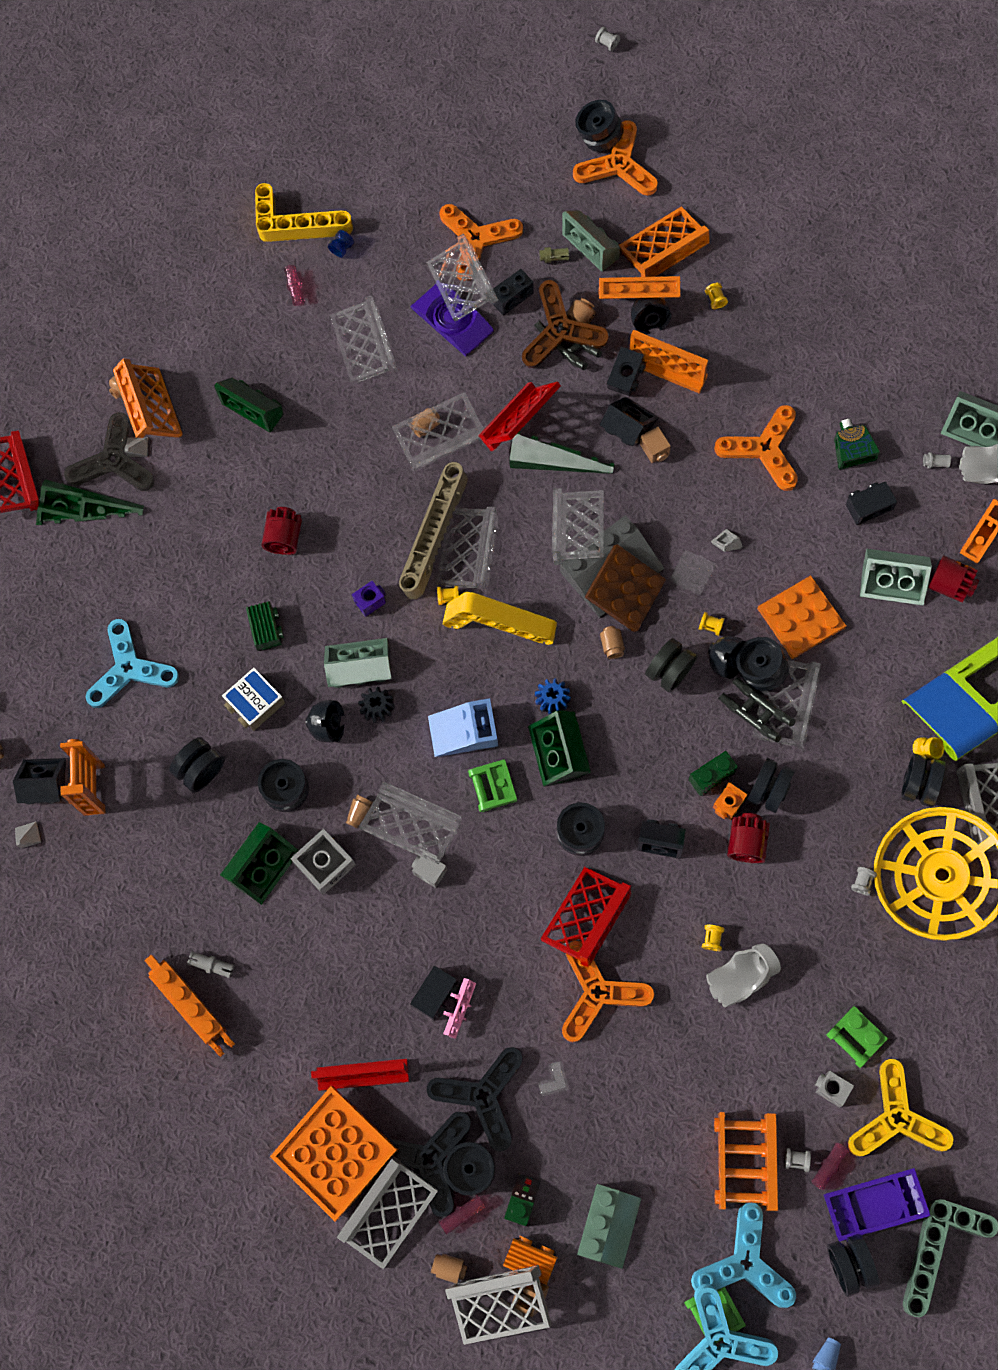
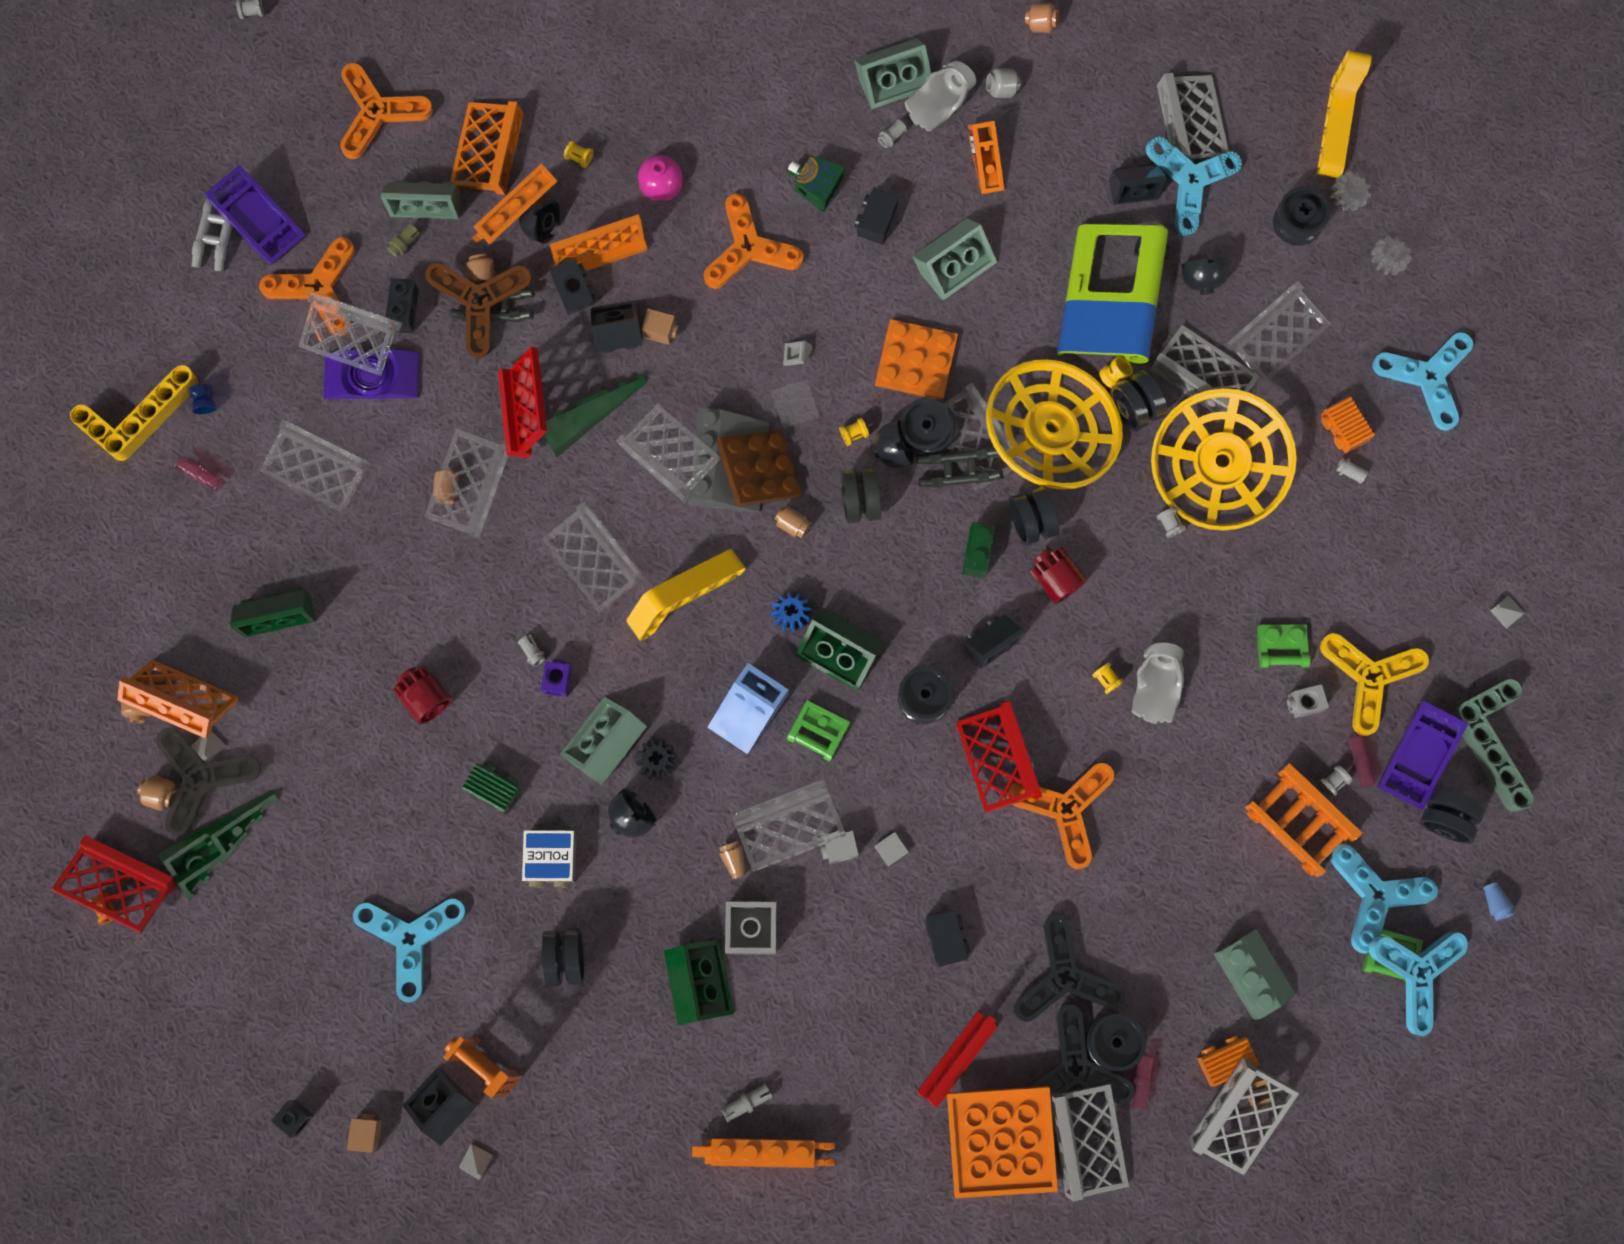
camera: 55 degrees left, 5 degrees up
black wheel [257,759,309,812] -> none
dark tan gear [399,462,468,599] -> none
medium nougat brick [431,1254,467,1284] -> none
yellow bush [437,586,459,606] -> none
bright pink piece [444,978,476,1039] -> none
slope [504,1173,541,1227] -> none
clear piece [538,1061,569,1097] -> none
black wheel [575,99,624,152] -> none
orange brick [713,782,747,820] -> none
dark red gear [928,555,979,603] -> none
none -> medium nougat head [137,775,178,811]
none -> light grey piece [191,199,232,271]
none -> dark purple slope [204,165,306,265]
none -> light grey pin [518,635,545,667]
none -> dark pink cylinder [638,154,683,201]
none -> light grey tile [874,832,909,867]
none -> yellow dish [986,359,1123,489]

